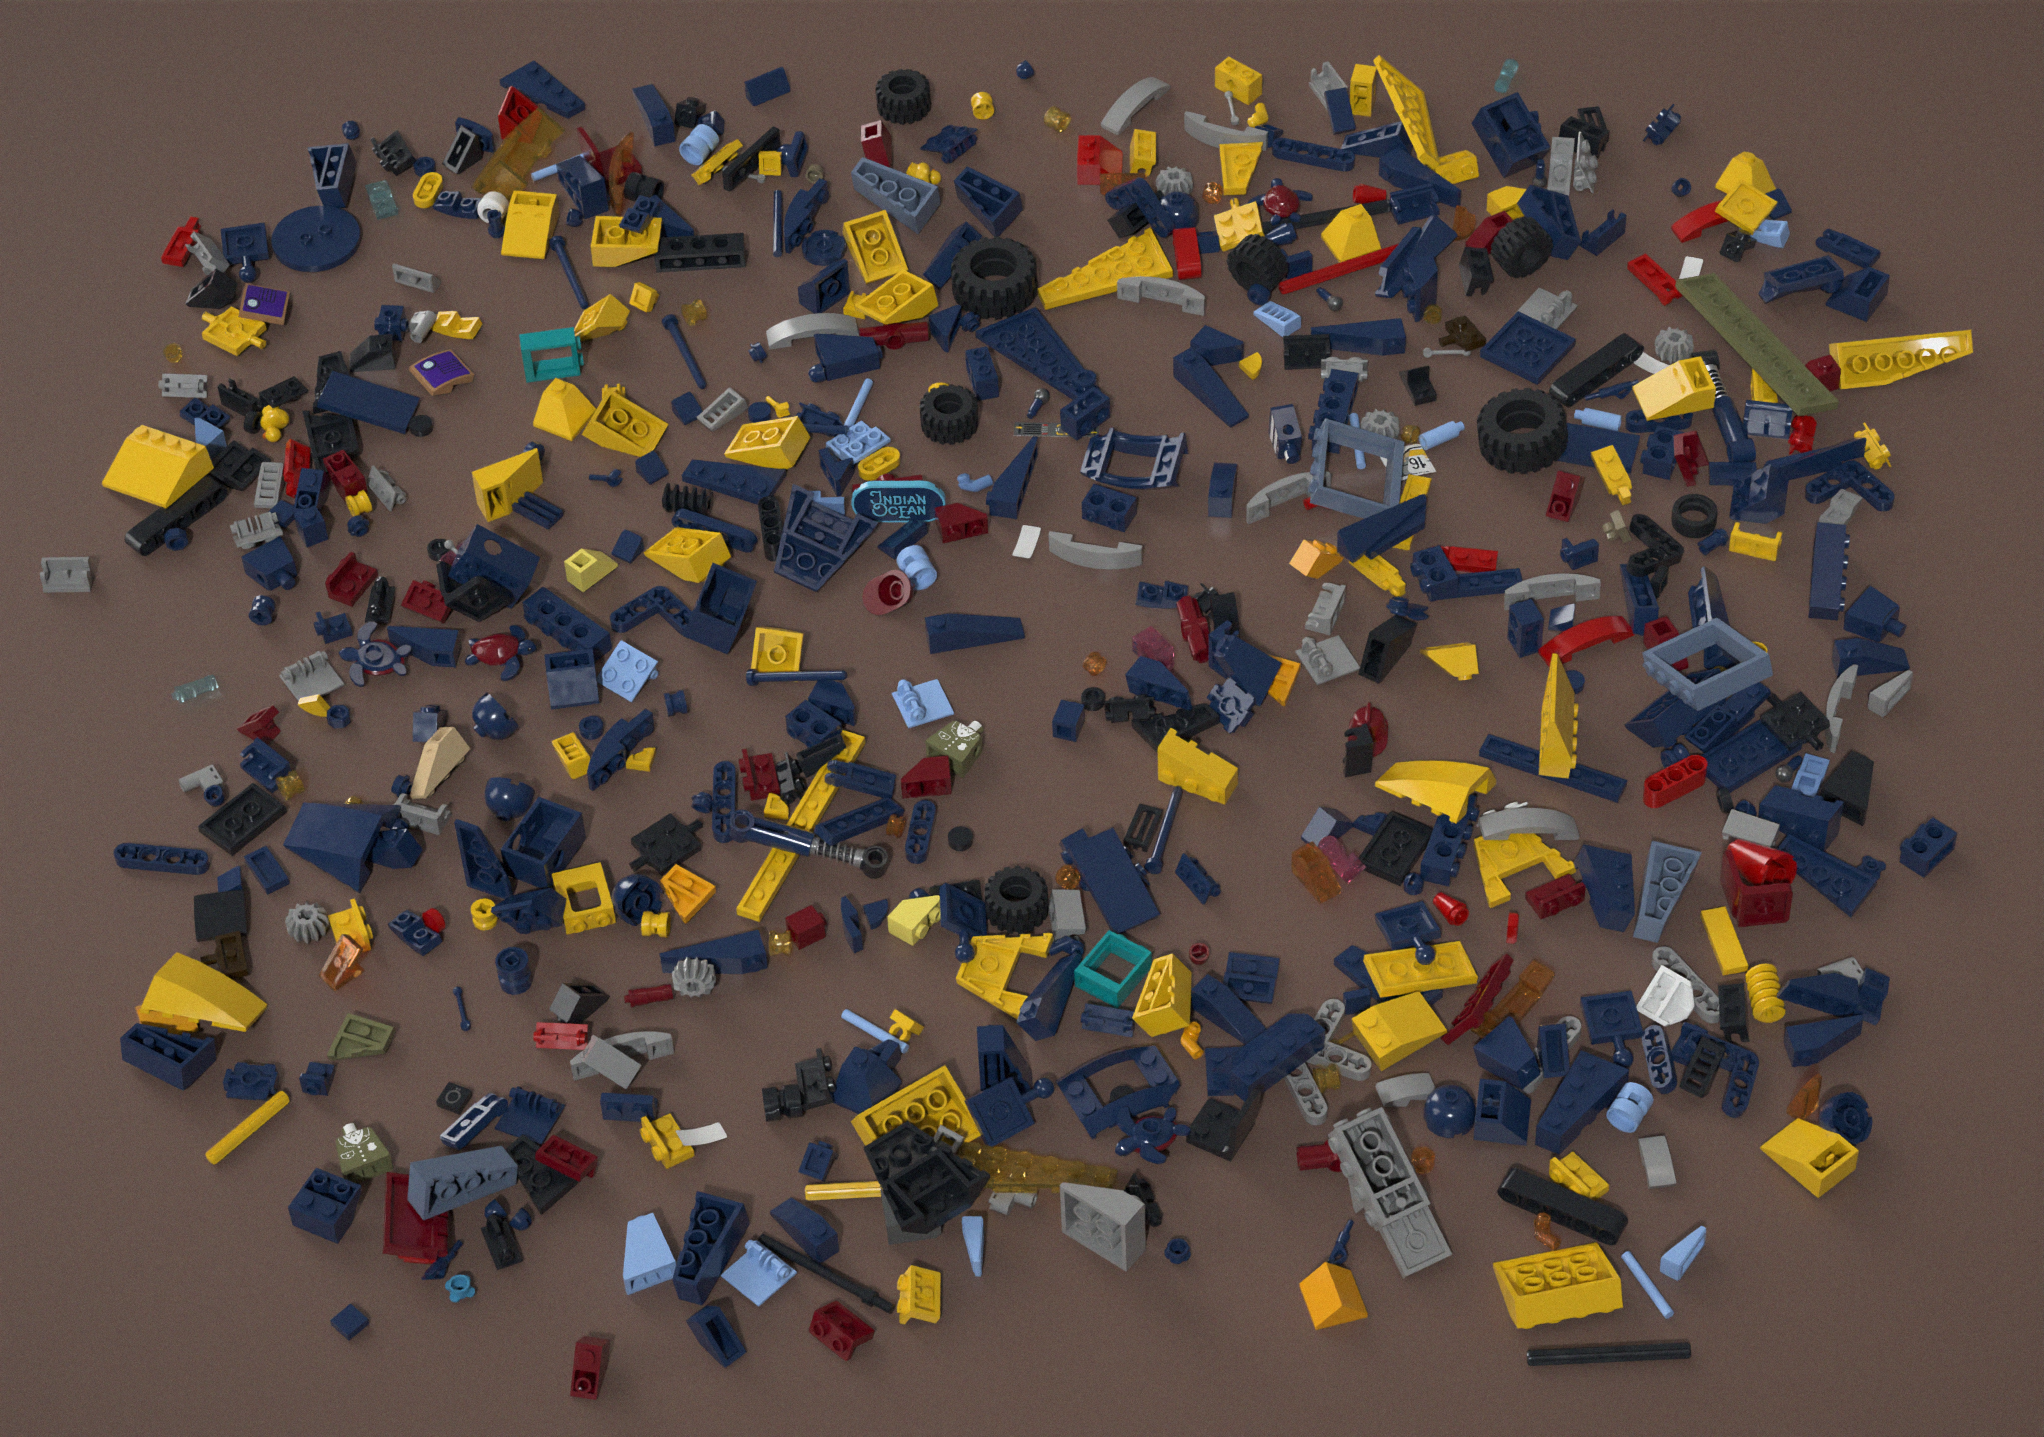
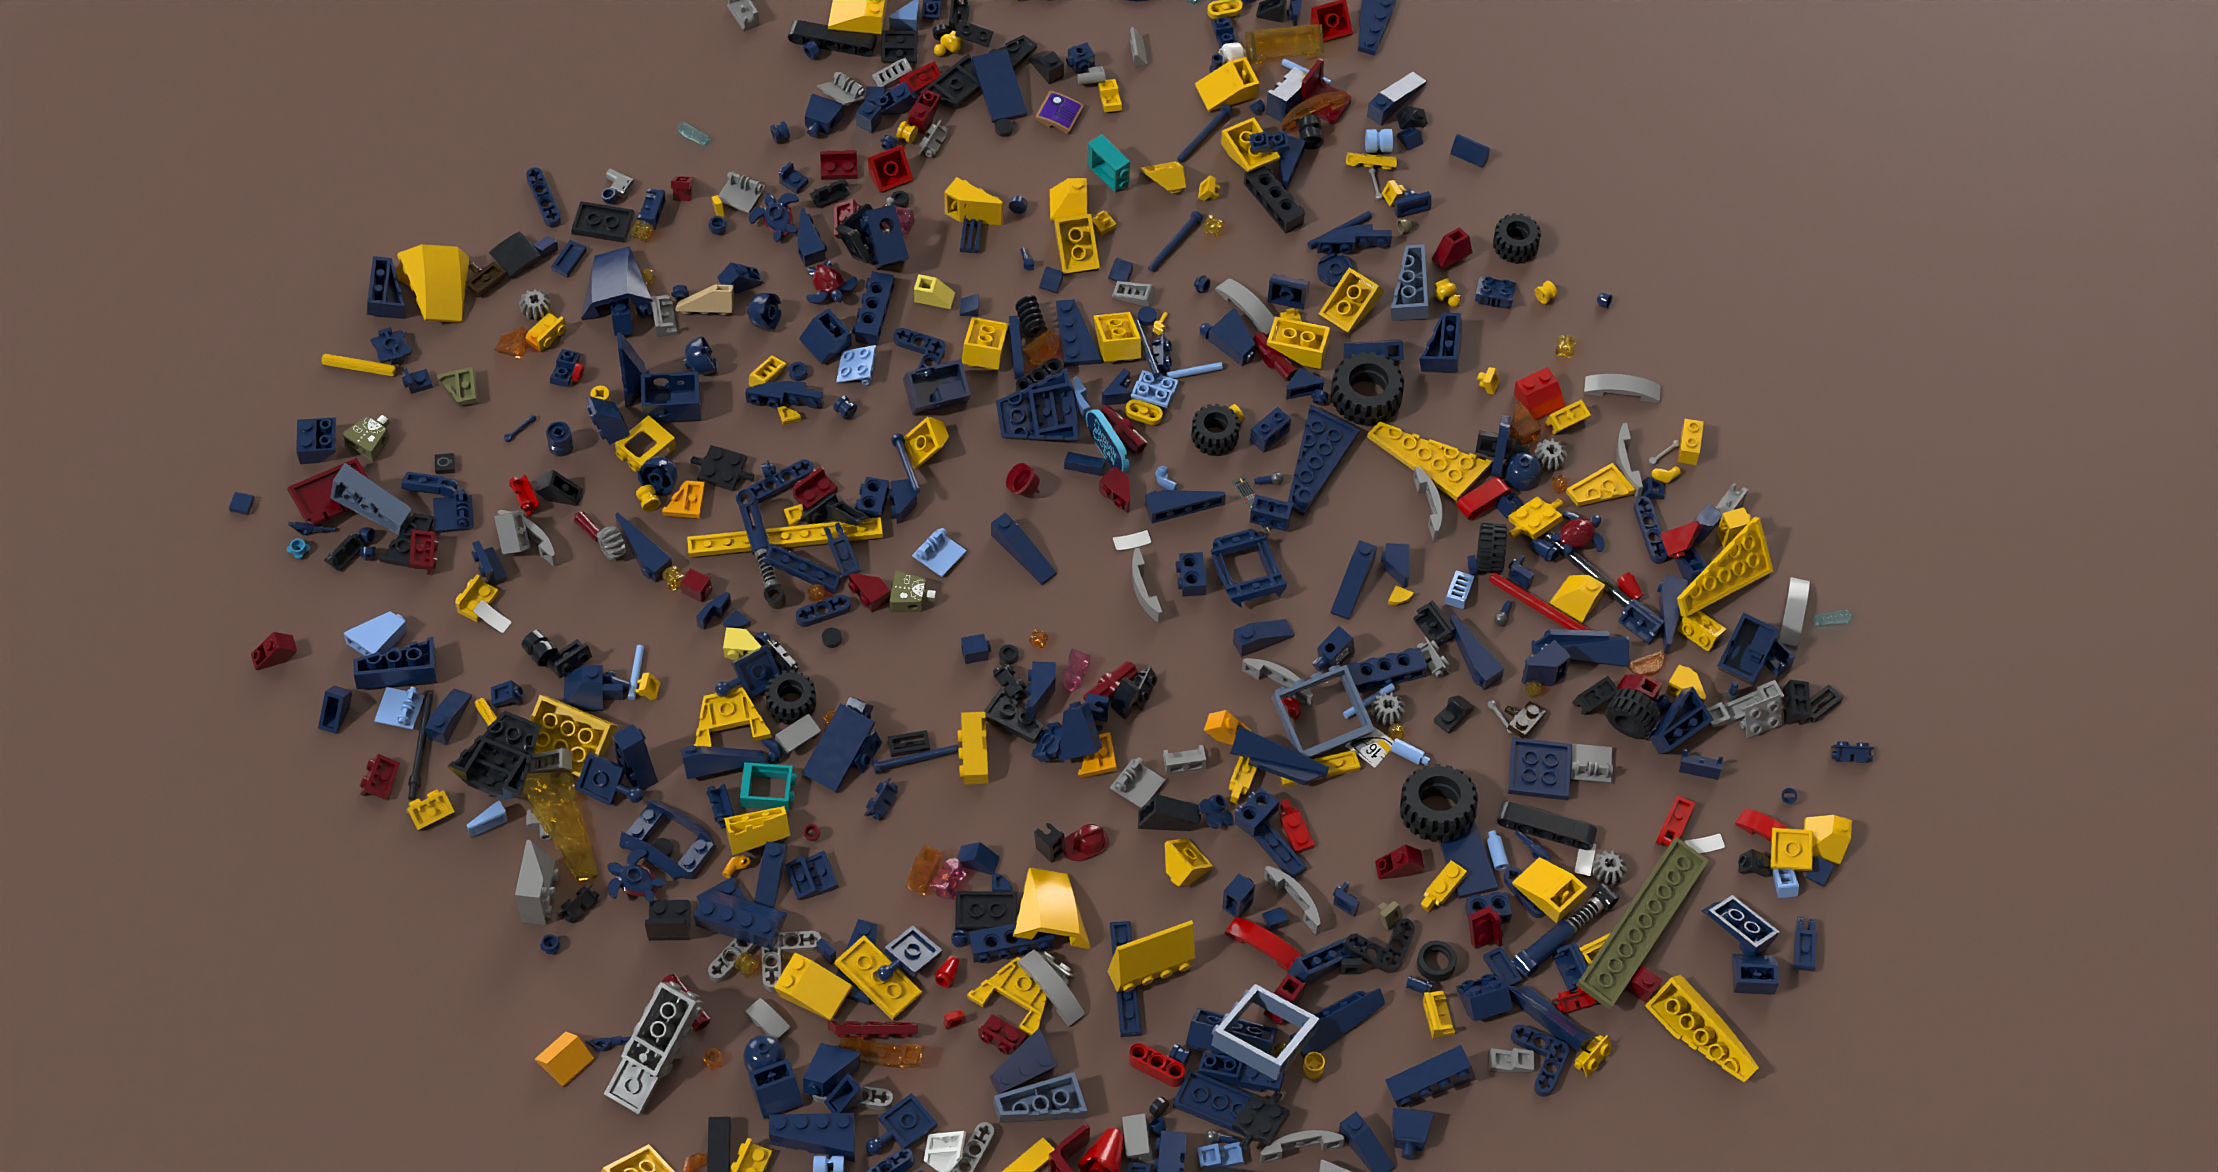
camera: 55 degrees right, 10 degrees up
black tile [722,126,781,192] -> none
light blue wheel [896,545,937,590] -> none
dark blue slope [1135,581,1188,609] -> none
dark blue tile [1566,670,1585,694] -> none
none -> red slope [868,145,914,192]
none -> clear orange slope [1023,328,1061,365]
none -> yellow tile [1477,367,1500,395]
none -> red slope [1660,521,1703,559]
none -> light grey slope [1779,577,1810,648]

